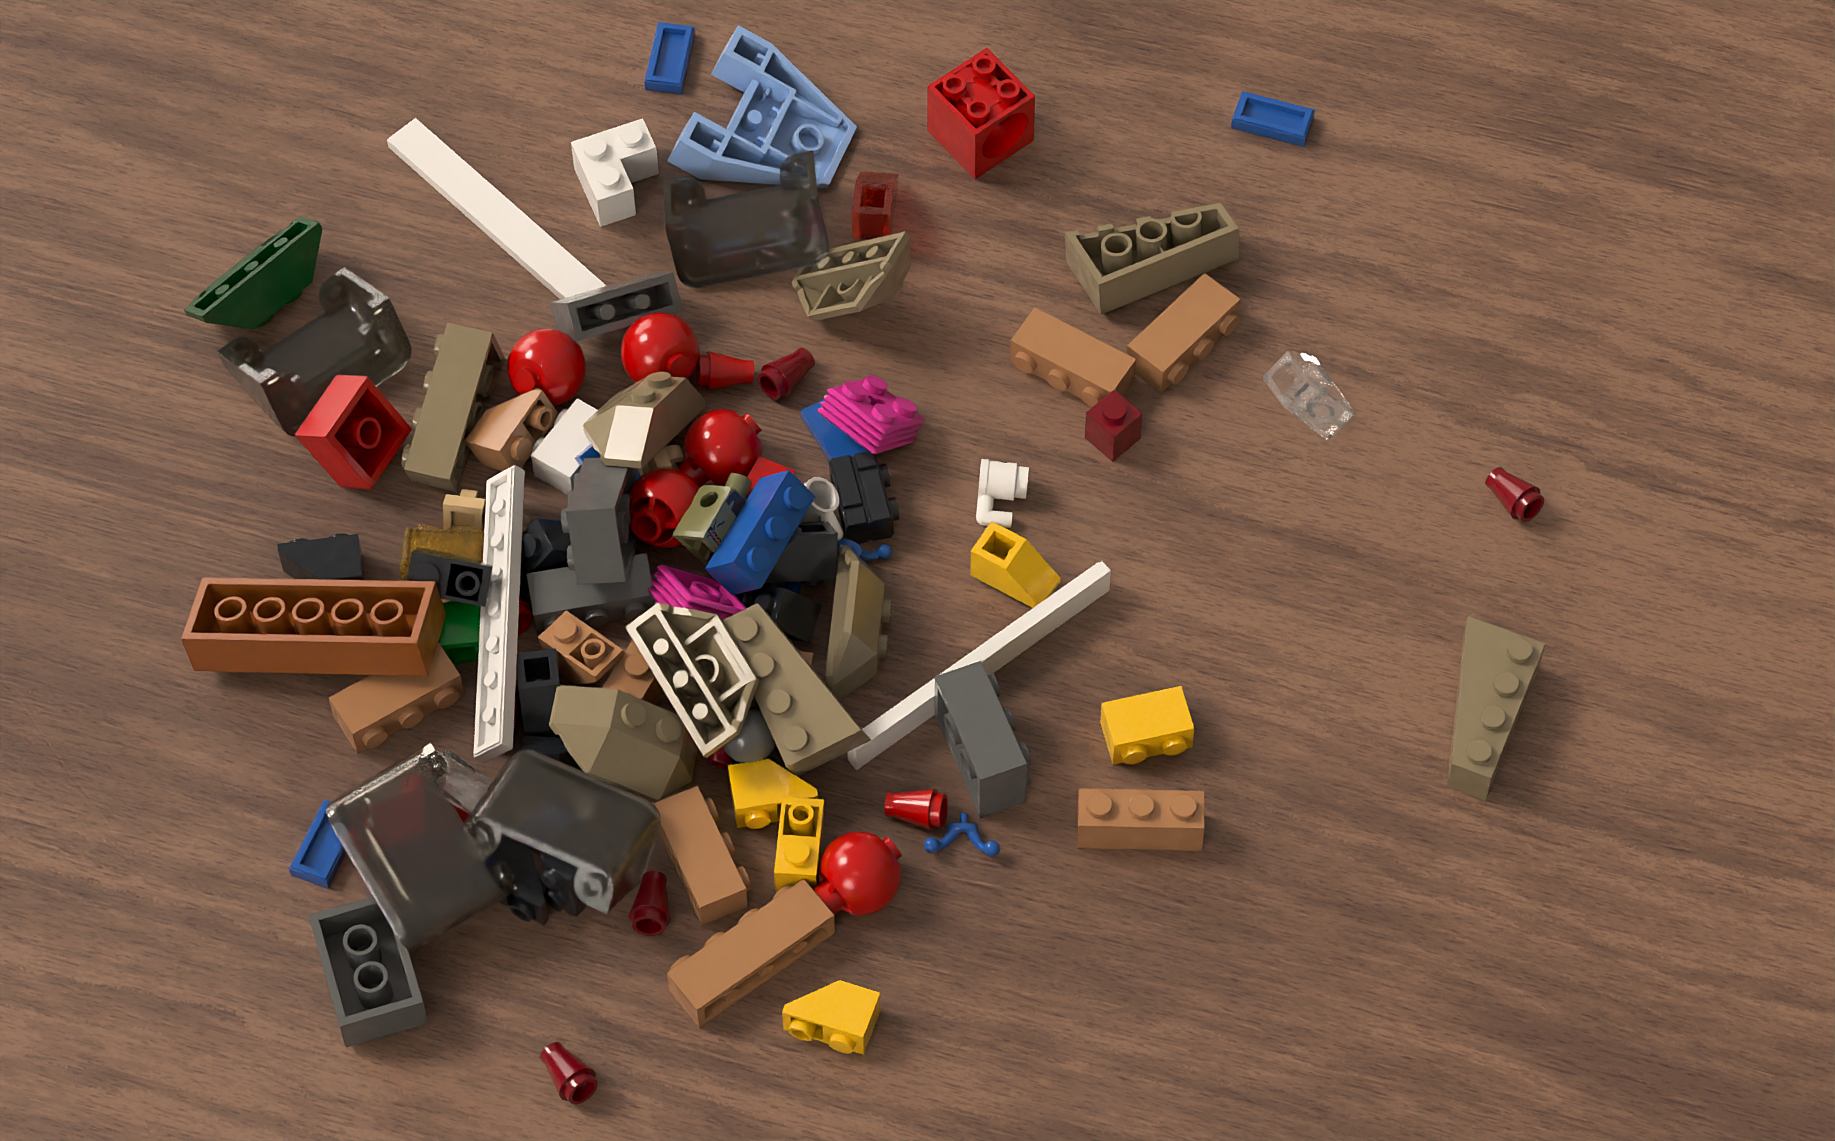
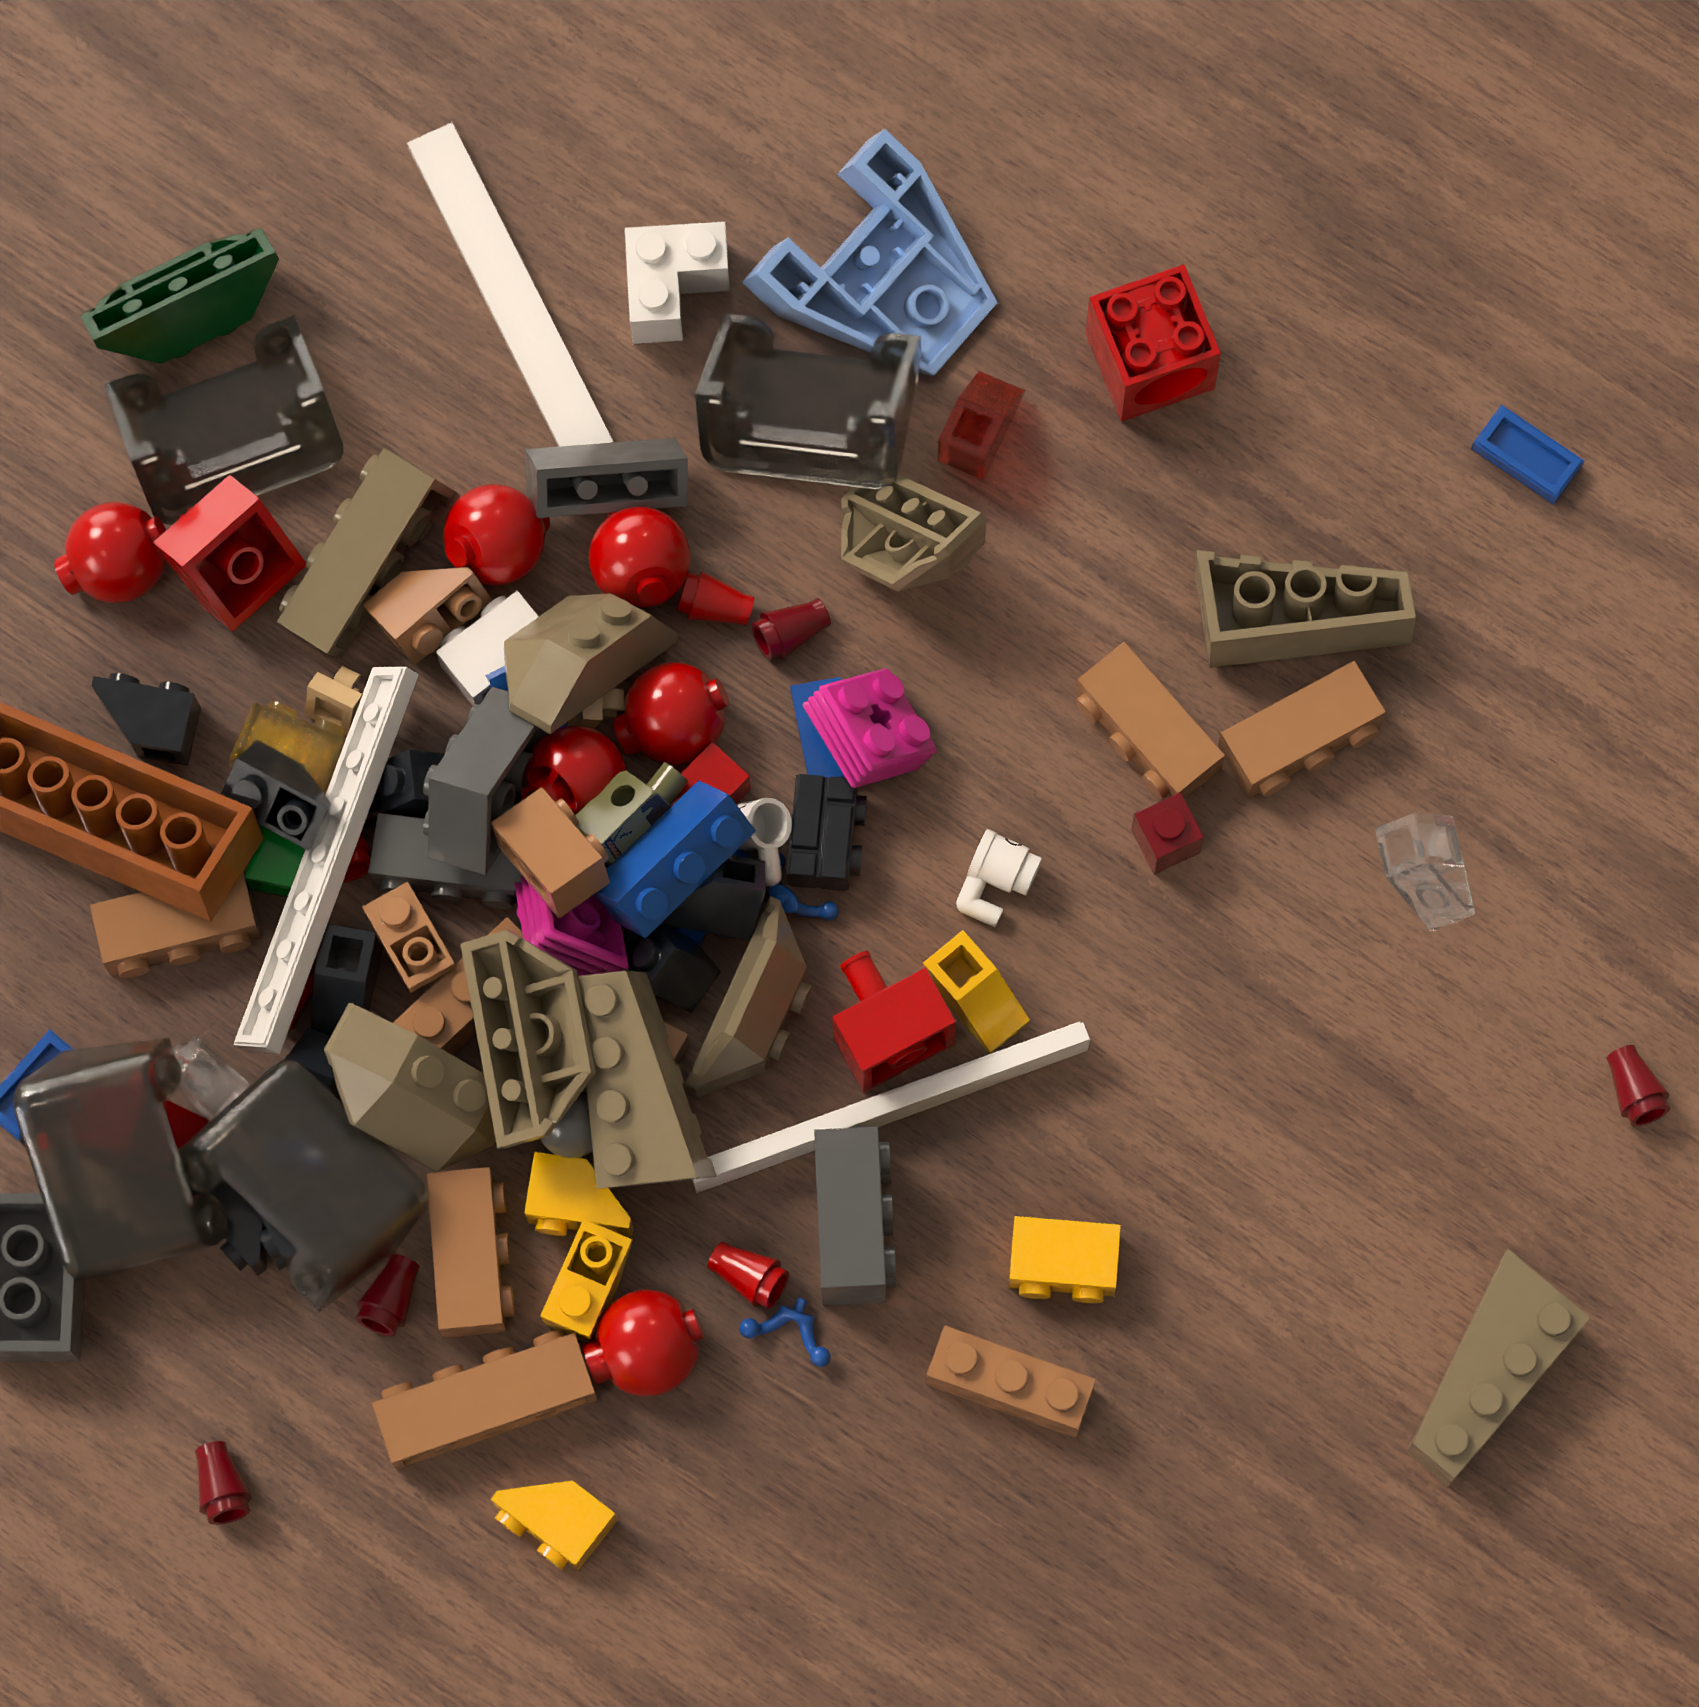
camera: 20 degrees right, 15 degrees up
blue tile [644,22,695,94] -> none
none -> red brick [54,502,166,603]
none -> medium nougat brick [491,787,610,919]
none -> red brick [832,950,956,1093]

